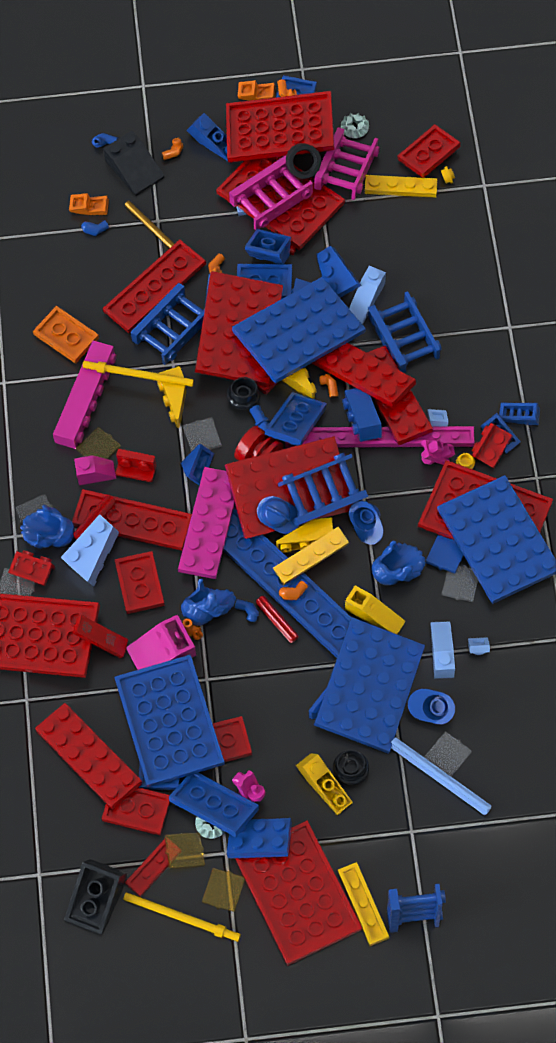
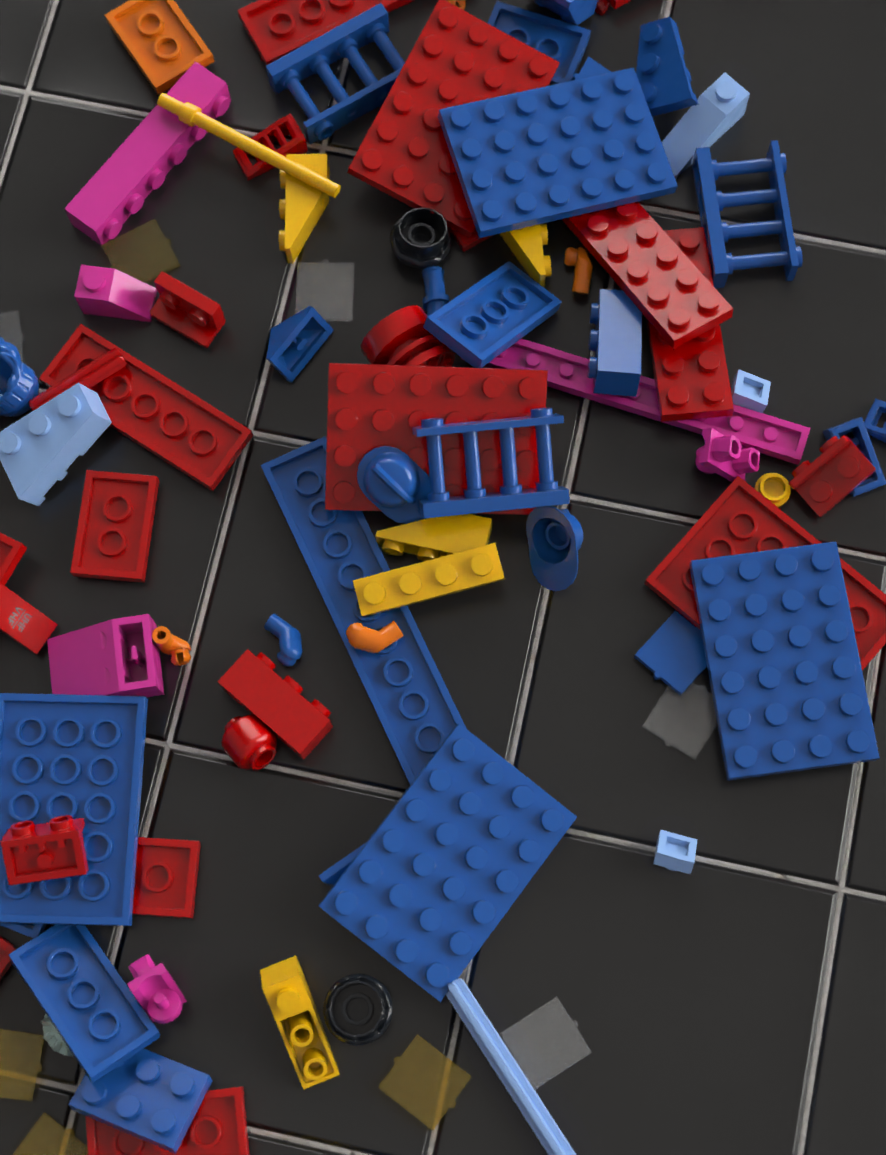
camera: 20 degrees right, 10 degrees up
dark pink plate [178,467,235,579] -> none
blue hair [181,579,236,626] -> none
red axle [256,596,298,643] -> none
yellow slope [345,586,405,635] -> none
blue hair [372,541,425,586] -> none
blue piece [408,689,455,724] -> none
light blue slope [431,622,455,679] -> none
none -> red bracket [0,815,89,885]
none -> red brick [218,649,333,760]
none -> red head [221,715,277,770]
none -> red slope [232,113,308,181]
none -> clear yellow piece [378,1034,471,1130]

